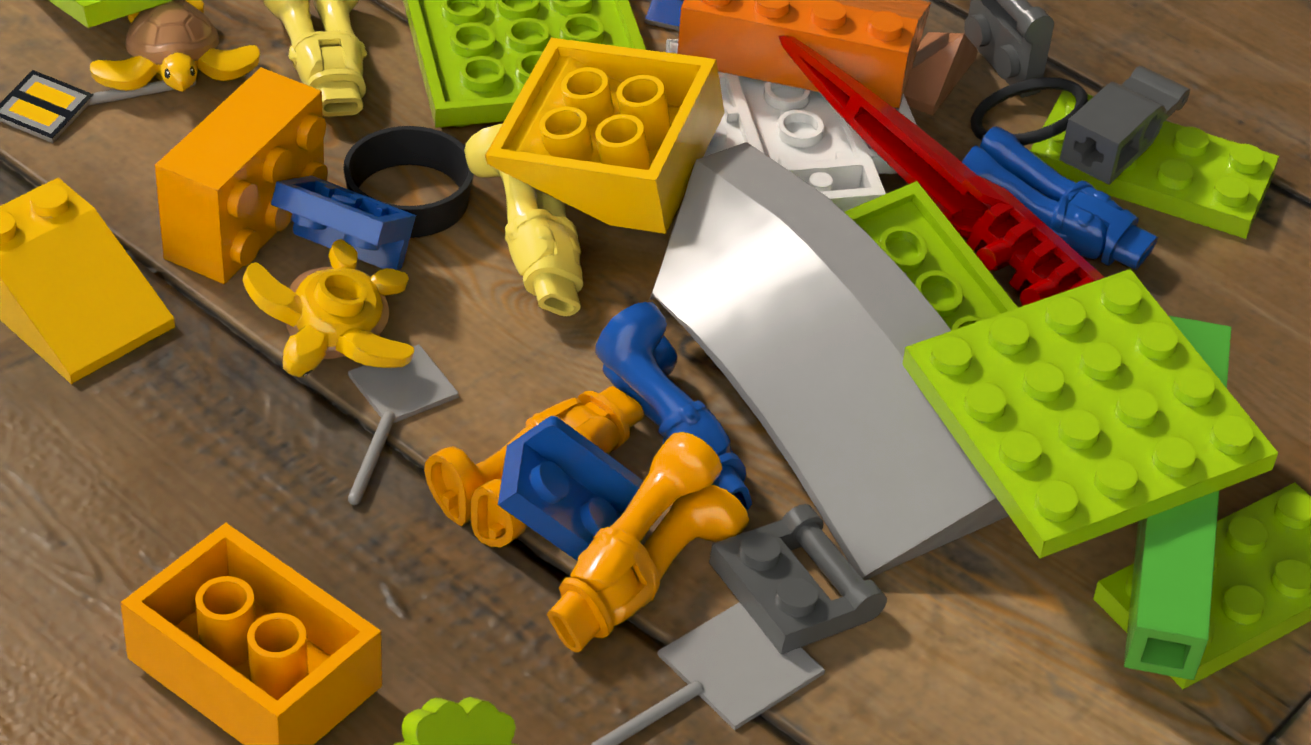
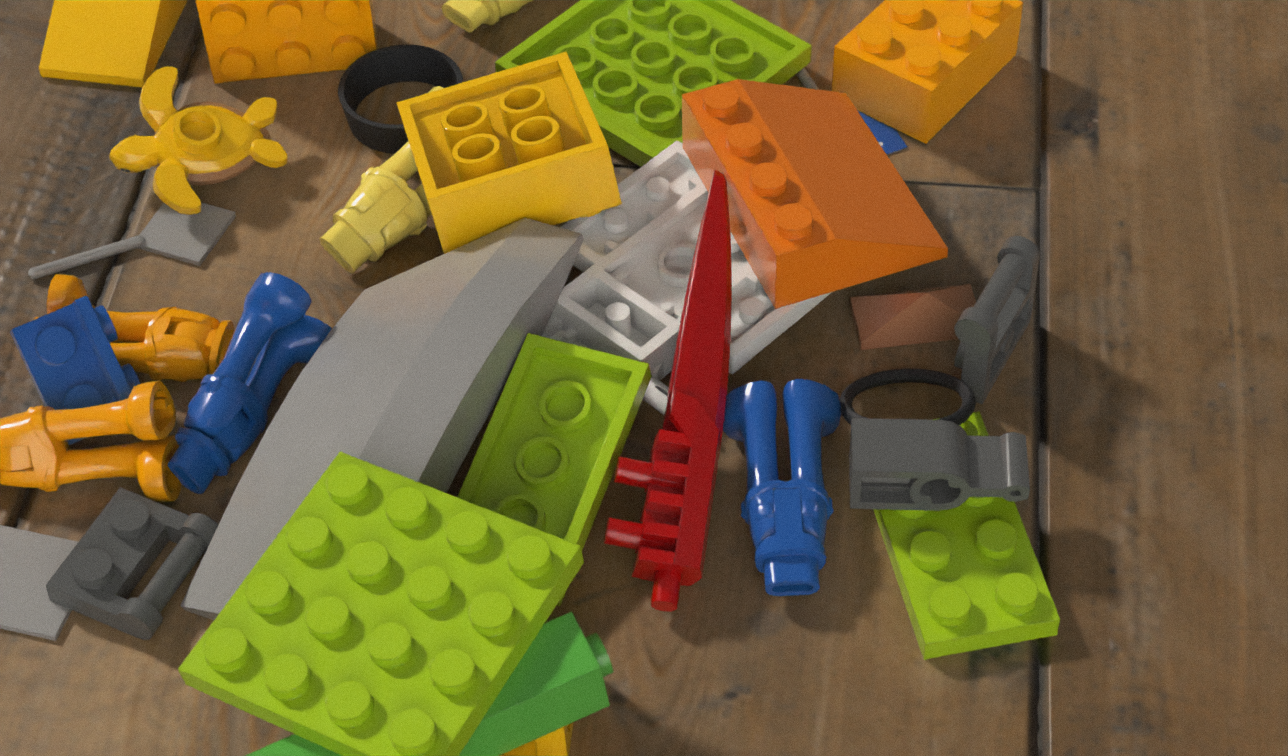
camera: 60 degrees right, 5 degrees up
blue bracket [271,175,416,271] -> none

